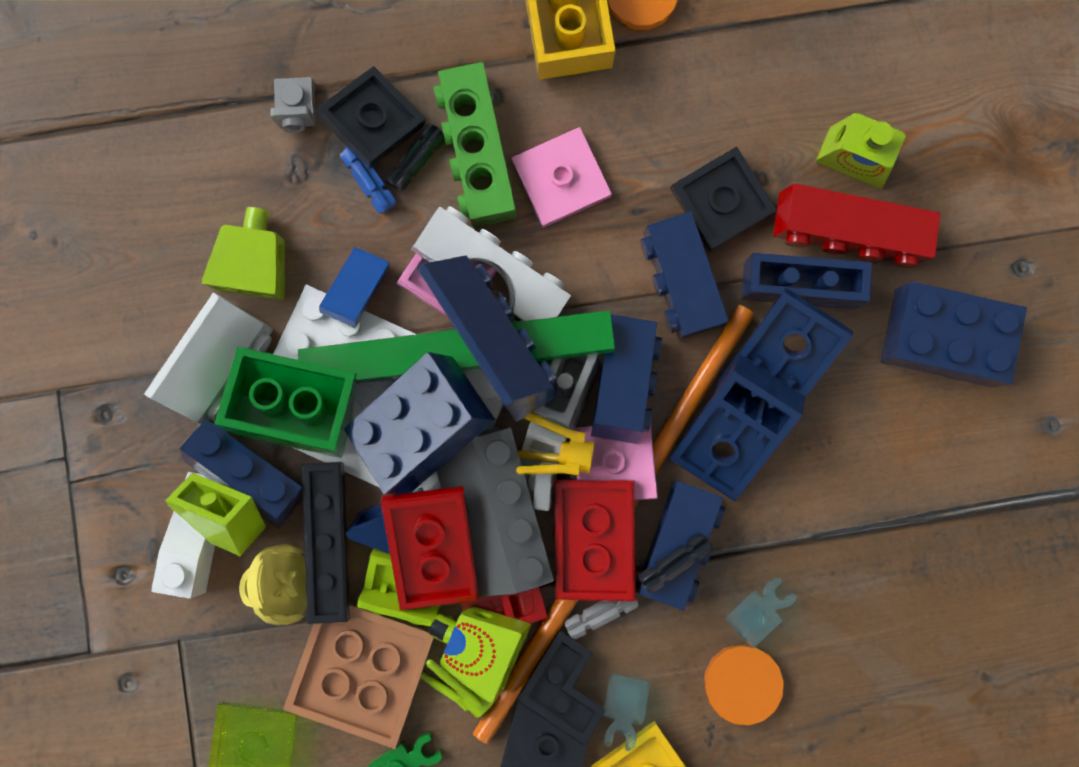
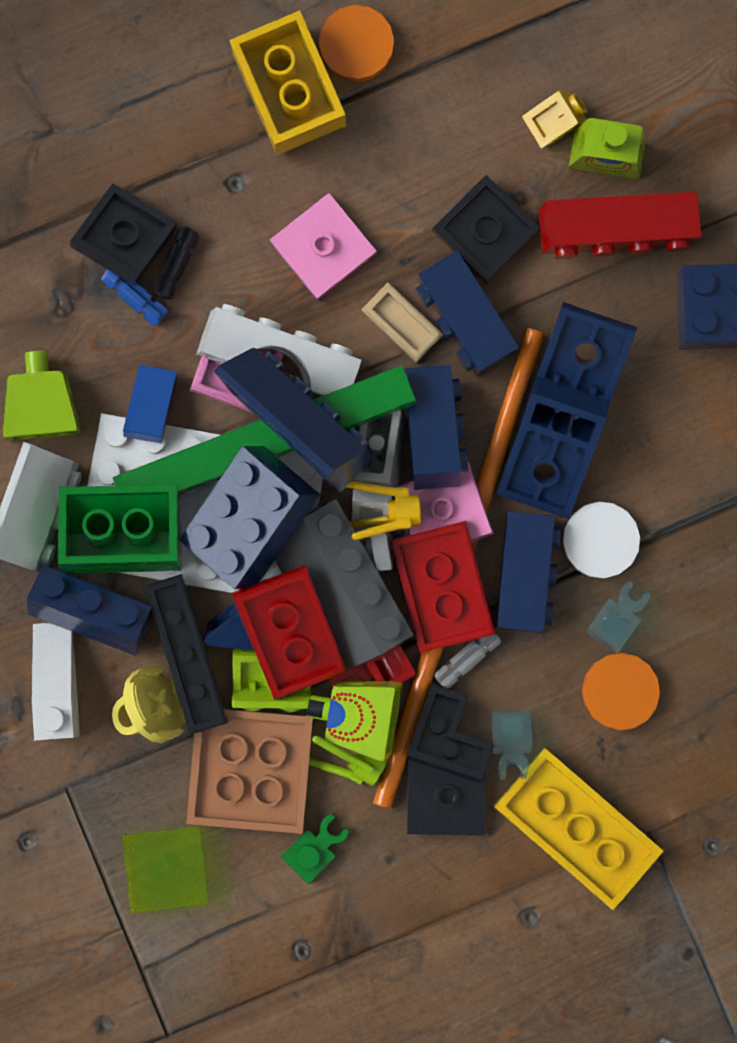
camera: 10 degrees left, 0 degrees up
lime slope [165,473,266,557] -> none
light grey bracket [270,77,316,132] -> none
bright green brick [434,62,516,228] -> none
black axle [639,533,713,593] -> none
dark blue brick [741,253,872,309] -> none
none -> tan tile [361,282,443,364]
none -> yellow bracket [522,91,587,149]
none -> white tile [562,502,640,579]

